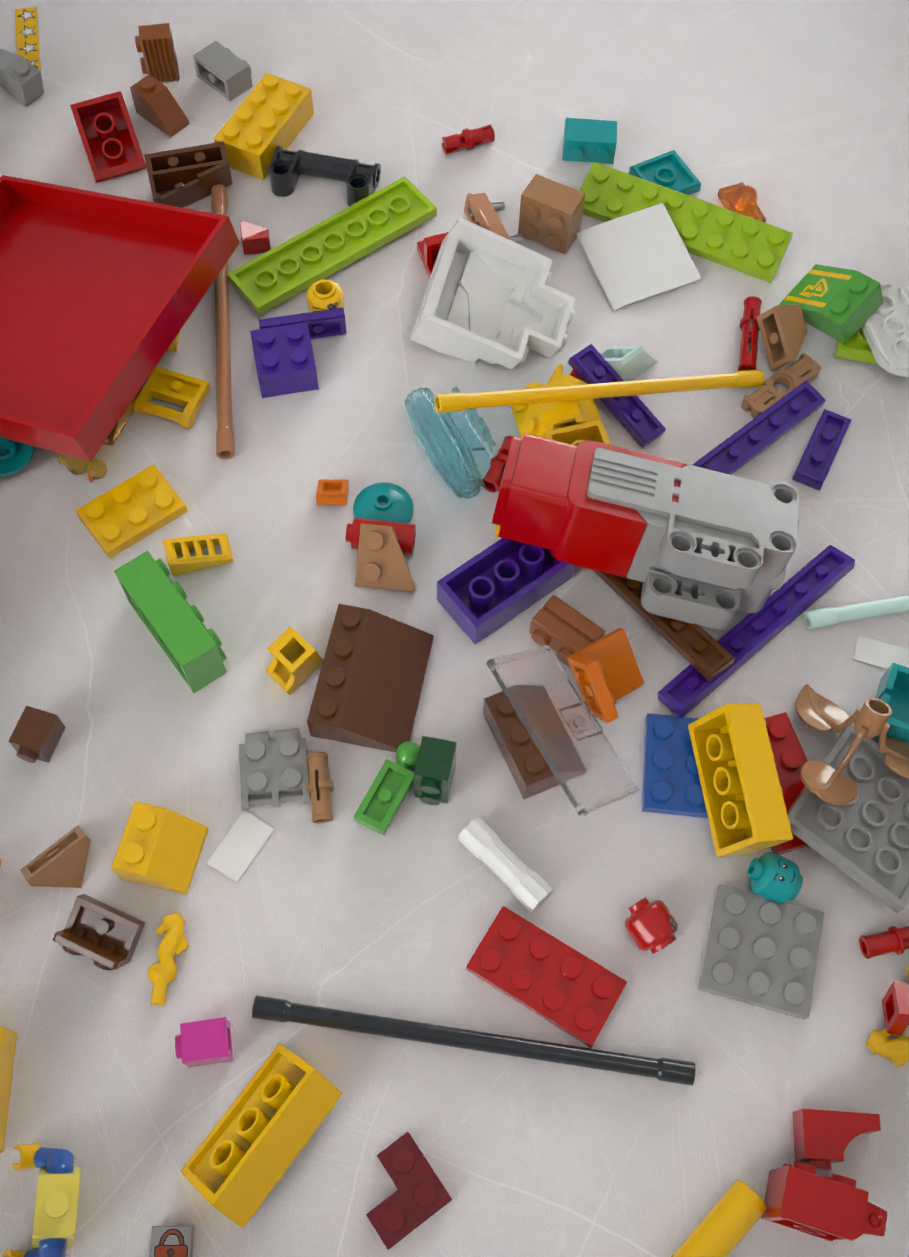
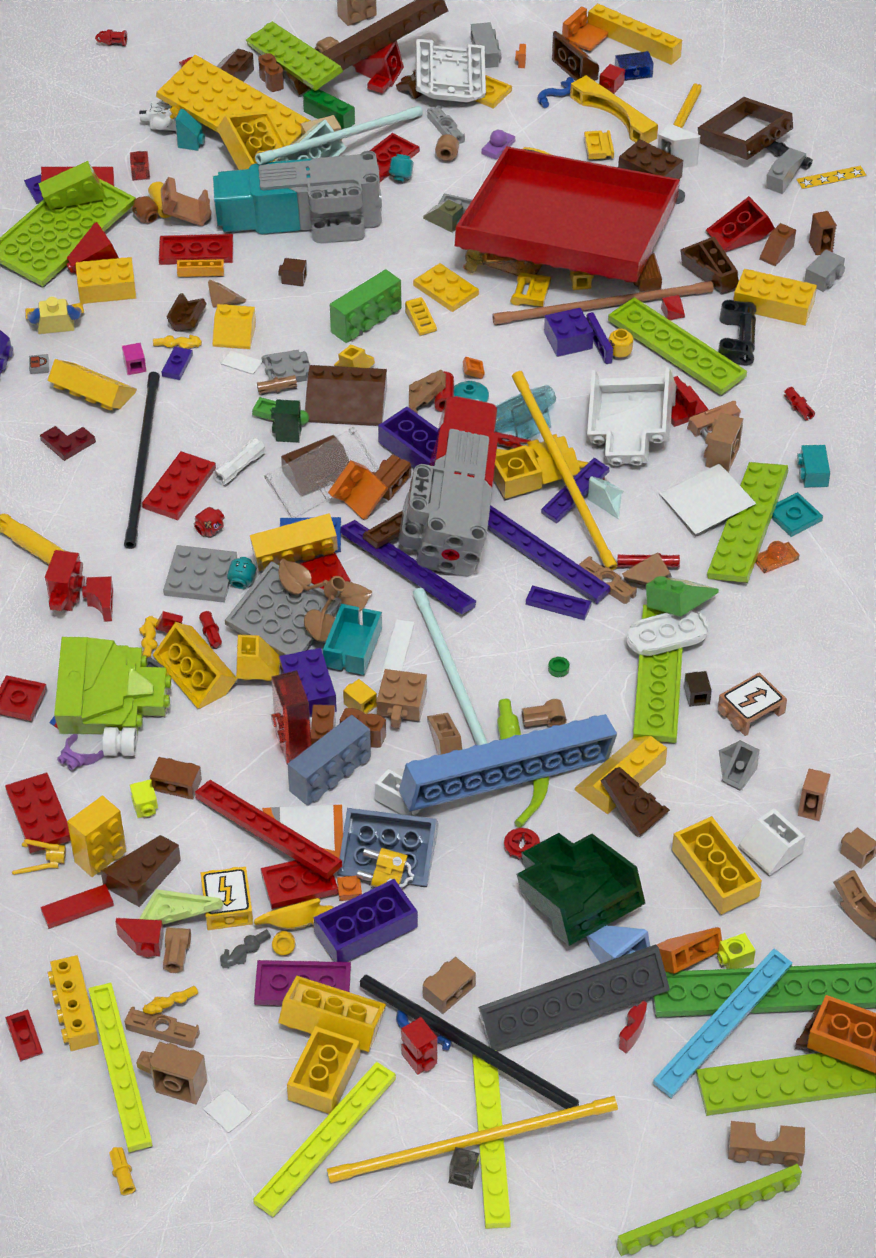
camera: 85 degrees right, 15 degrees down
none -> dark purple plate [161,346,193,380]

